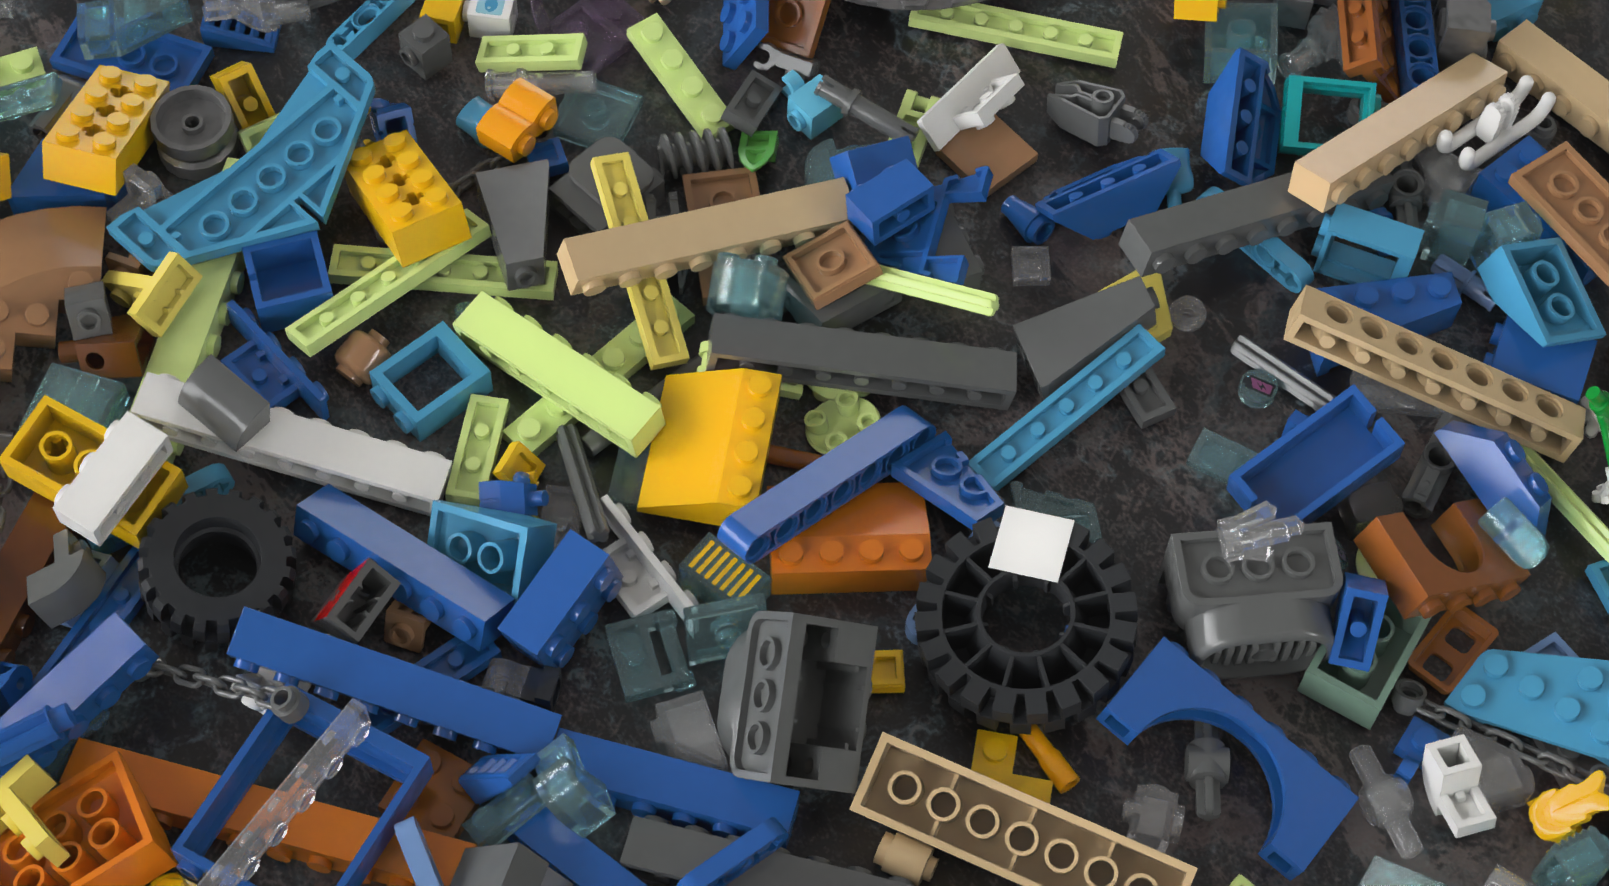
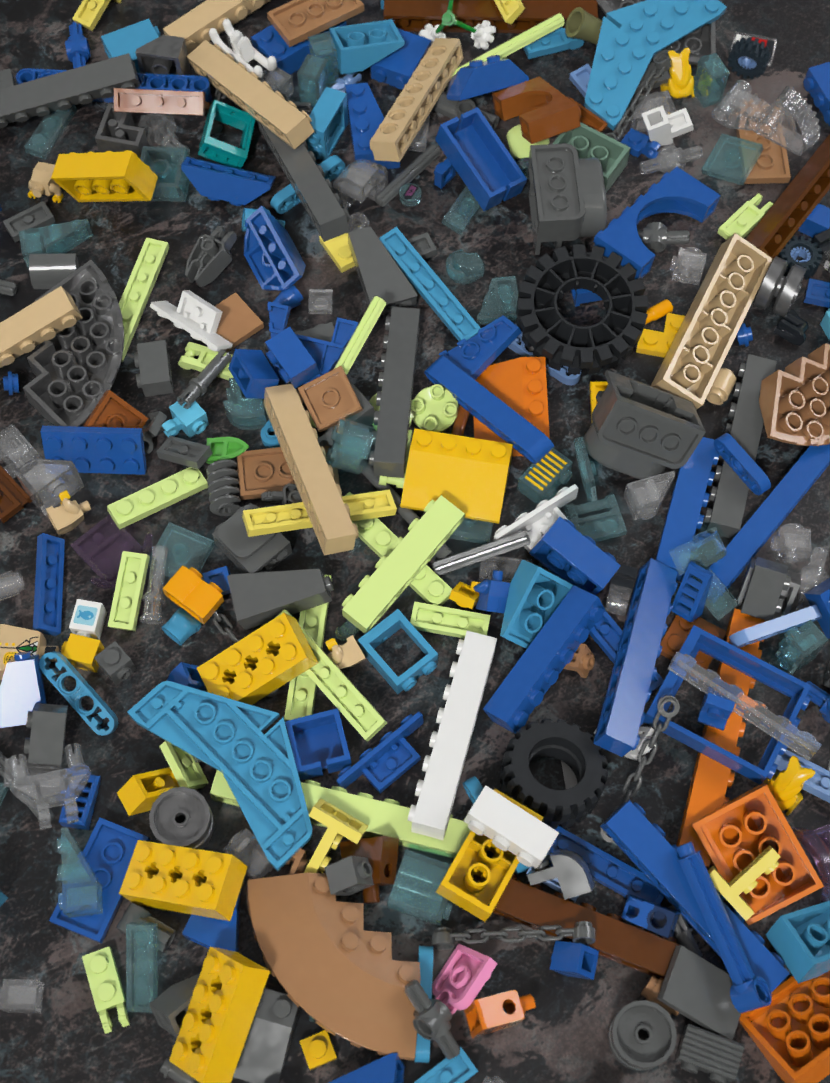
camera: 85 degrees left, 5 degrees up
dark grey brick [178,354,270,452] -> none
dark grey torso [310,558,401,644] -> none
medium nougat head [334,329,391,387] -> none
white sticker [988,506,1075,583] -> none
clear rock [1217,501,1304,563] -> none
blue slope [1328,572,1389,672] -> none
clear light blue arm [1478,497,1550,569] -> none
none -> dark grey brick [134,340,174,397]
none -> tan piece [325,635,366,670]
none -> clear brick [332,159,388,209]
none -> clear light blue hair [445,249,485,285]
none -> blue brick [697,681,737,731]

